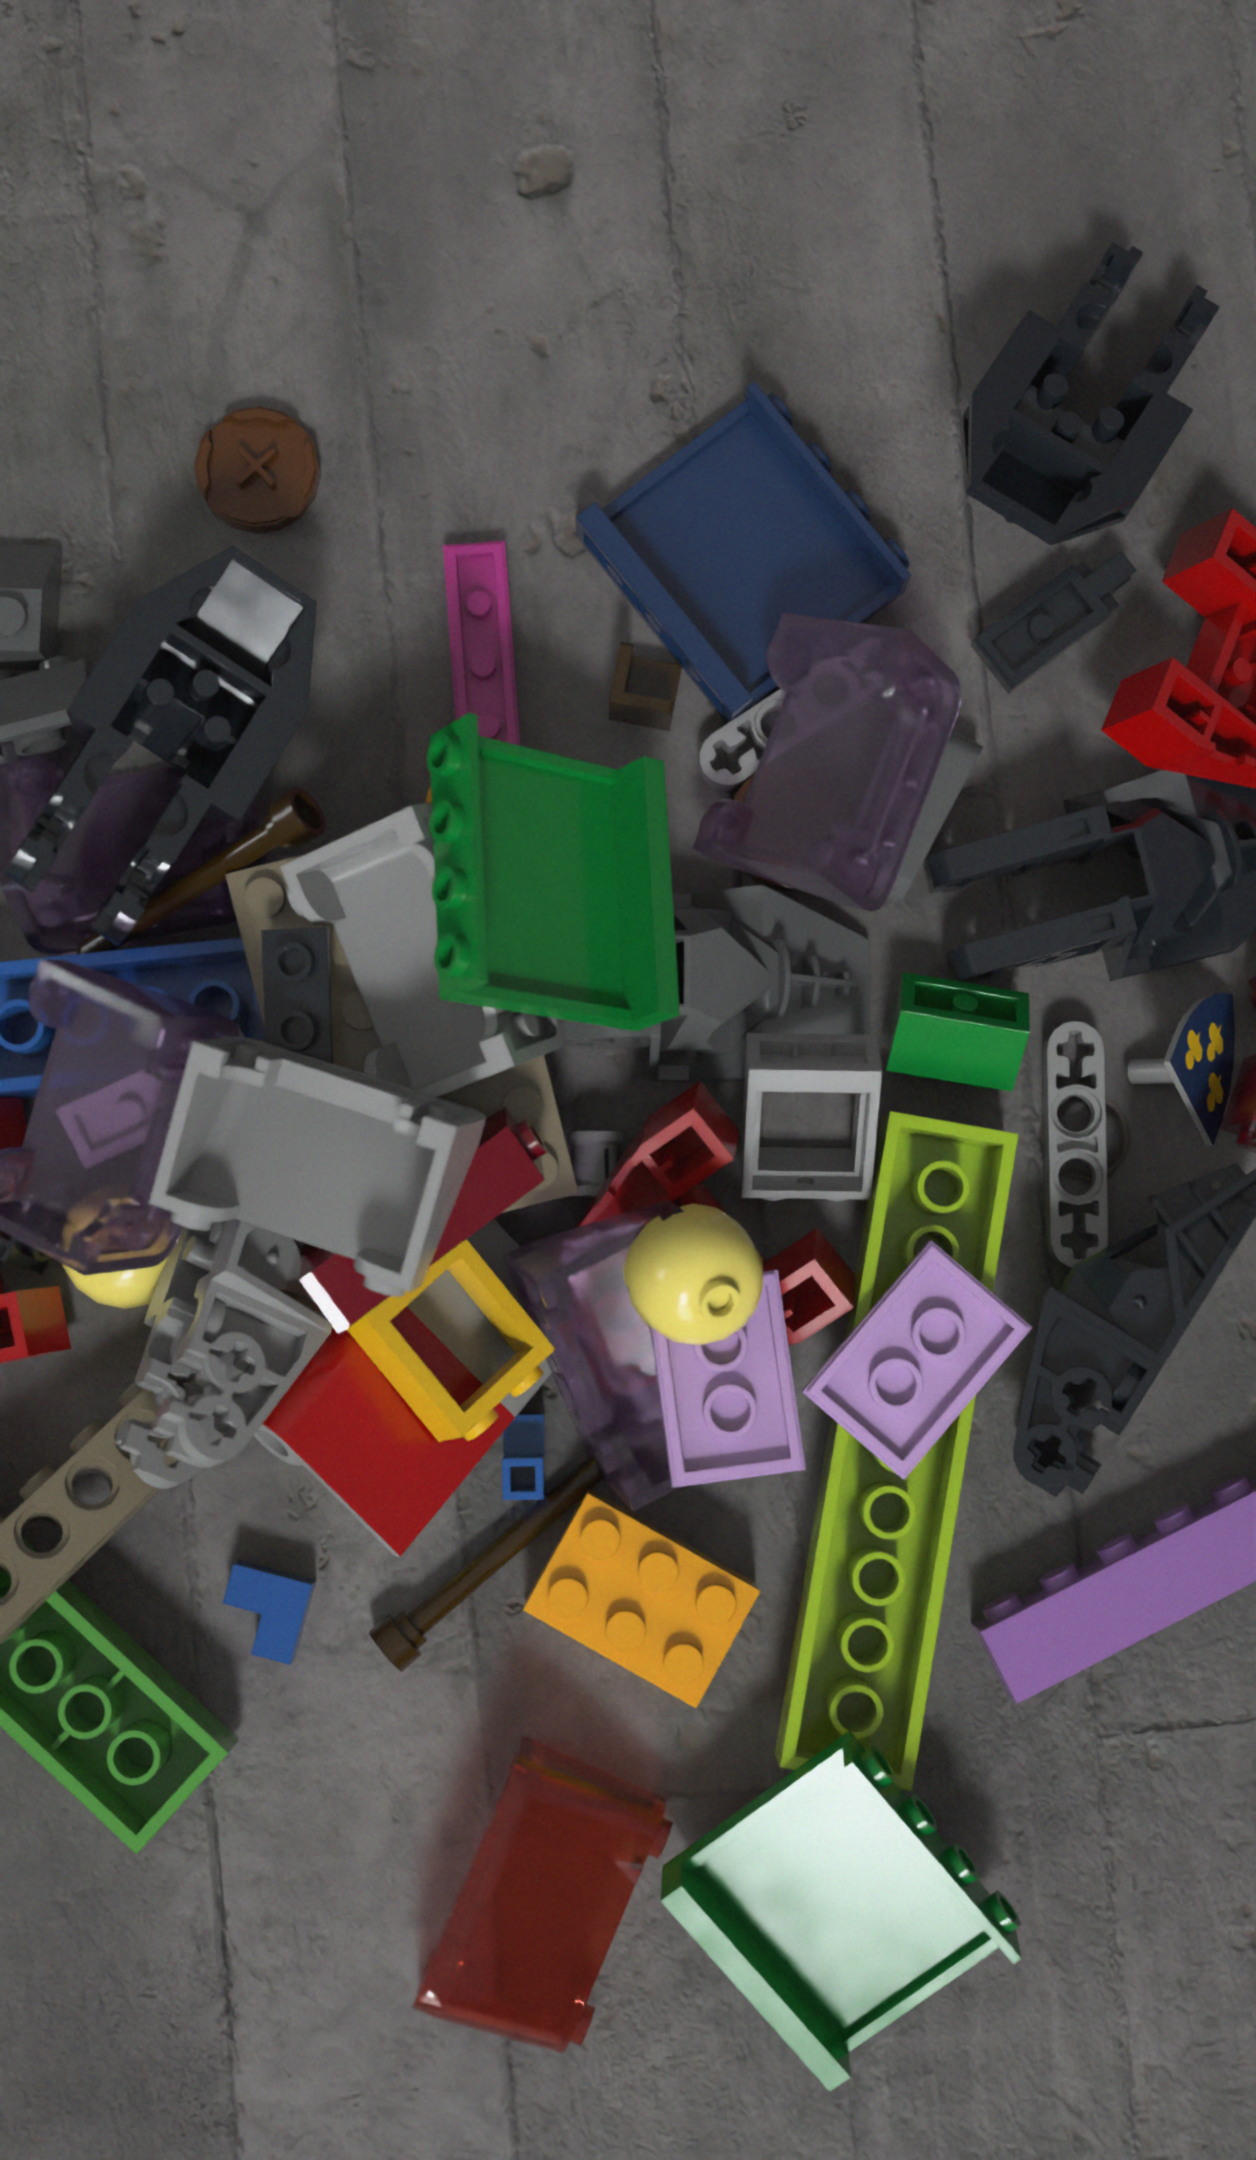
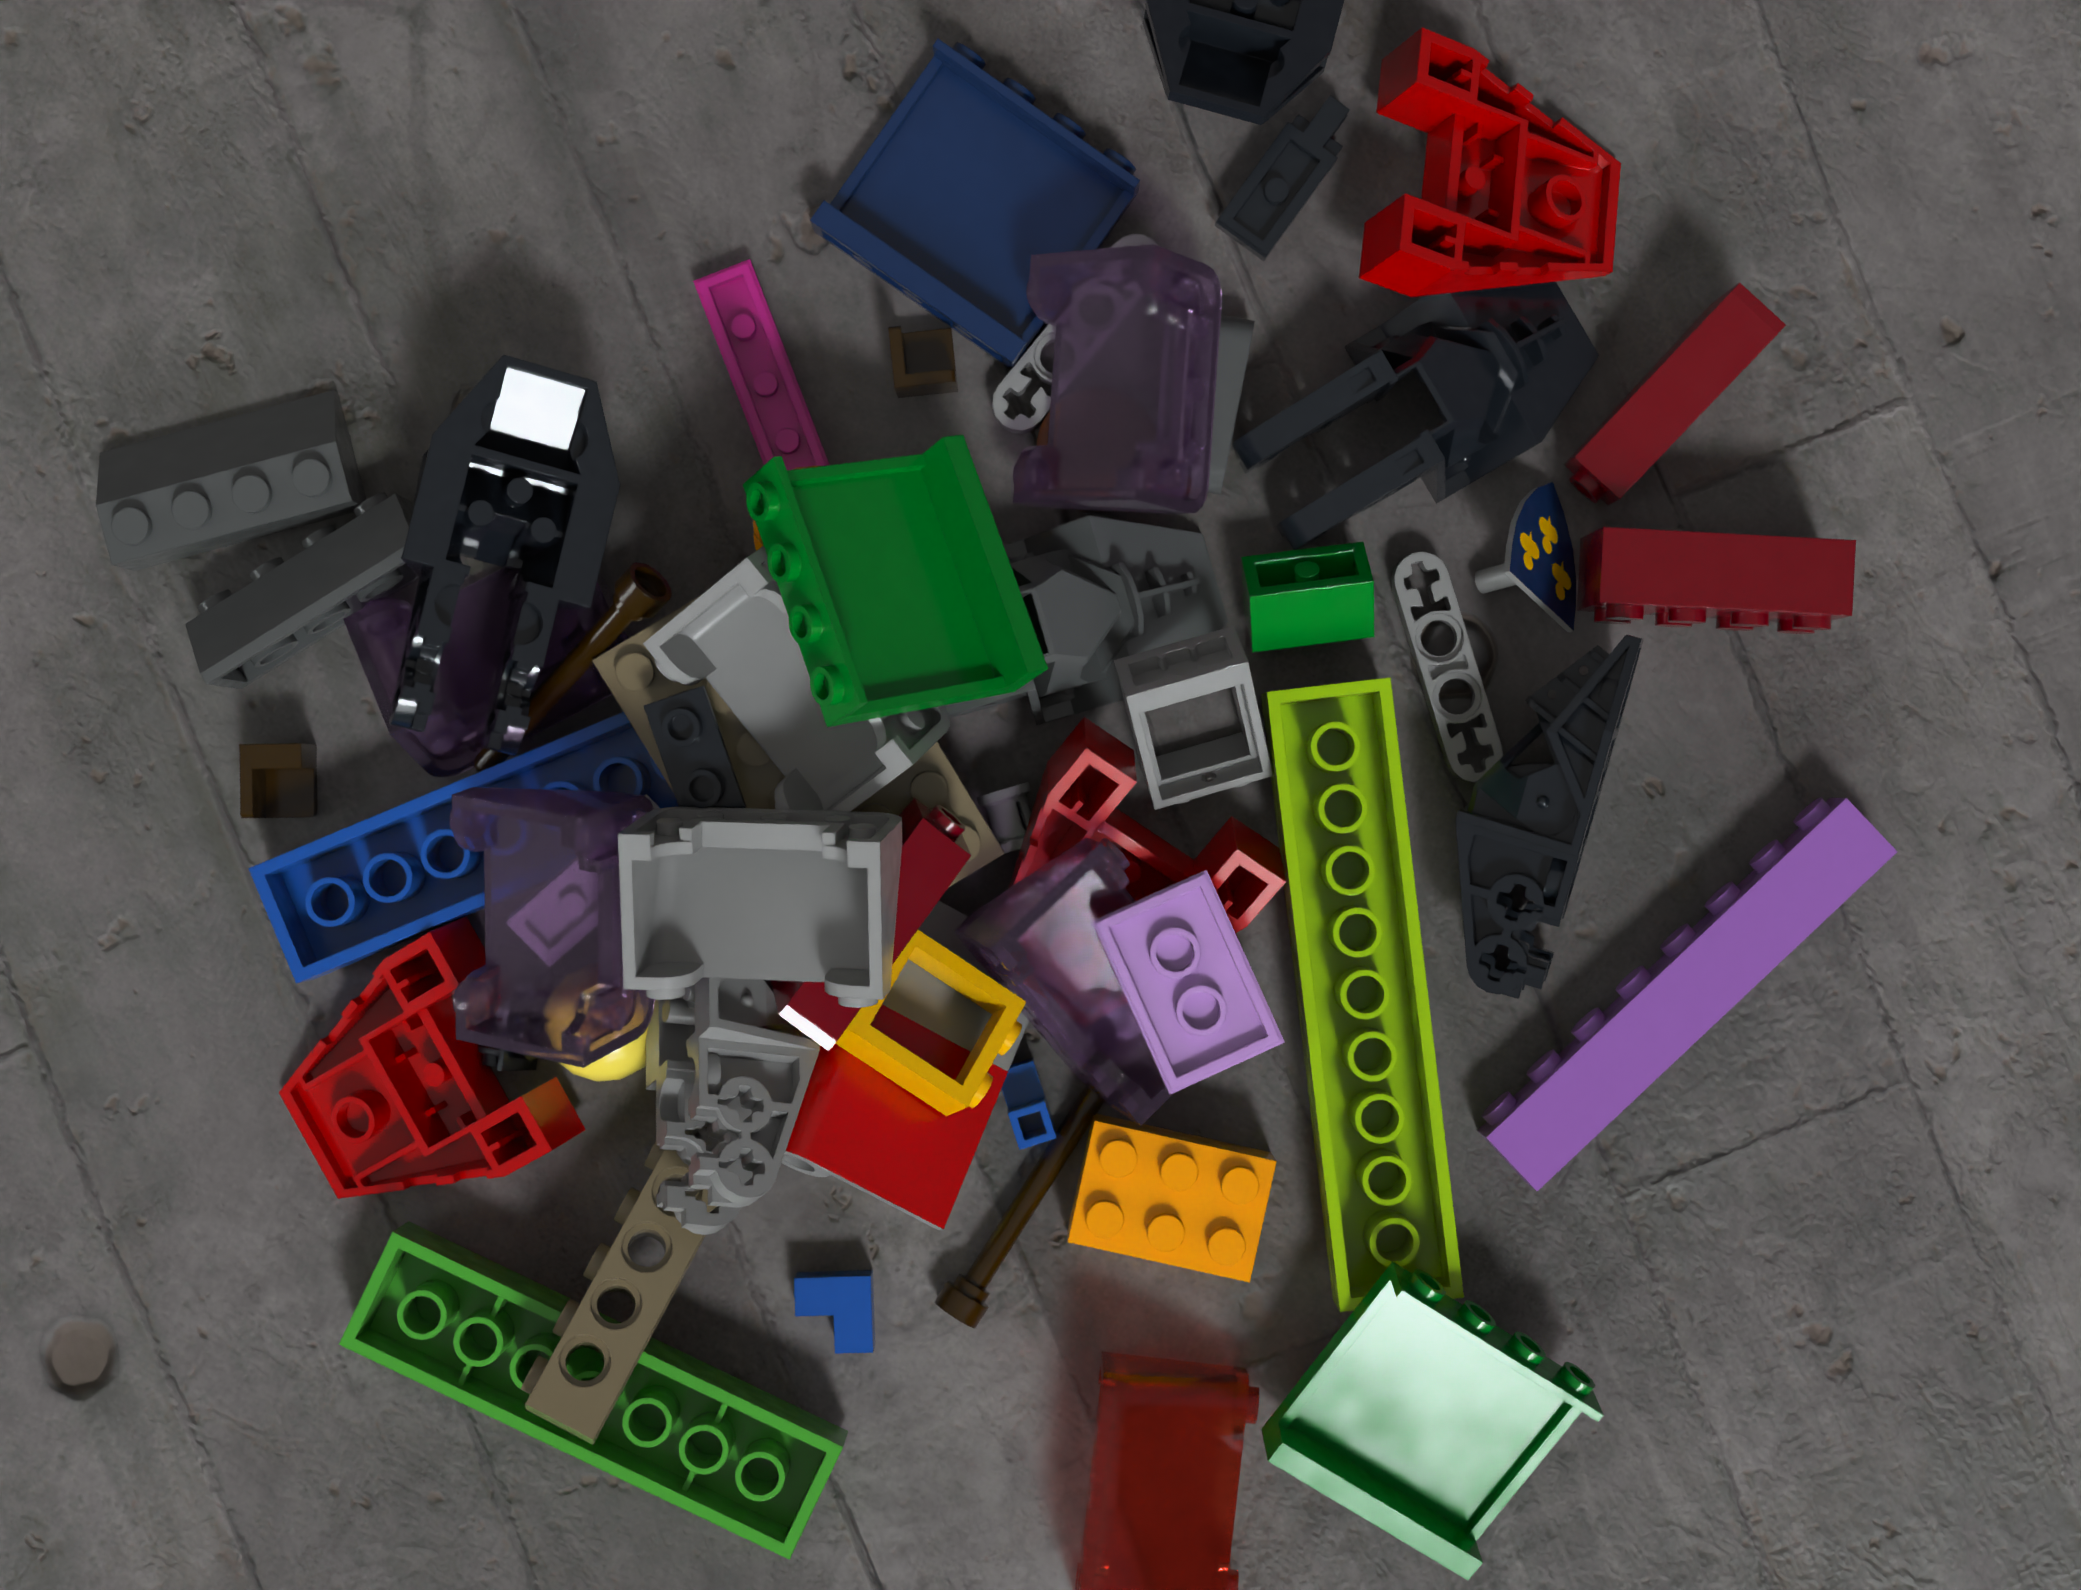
camera: 15 degrees left, 5 degrees up
reddish brown tile [194,406,321,534] -> none
light yellow cylinder [623,1204,764,1345] -> none
lavender tile [801,1241,1033,1480] -> none

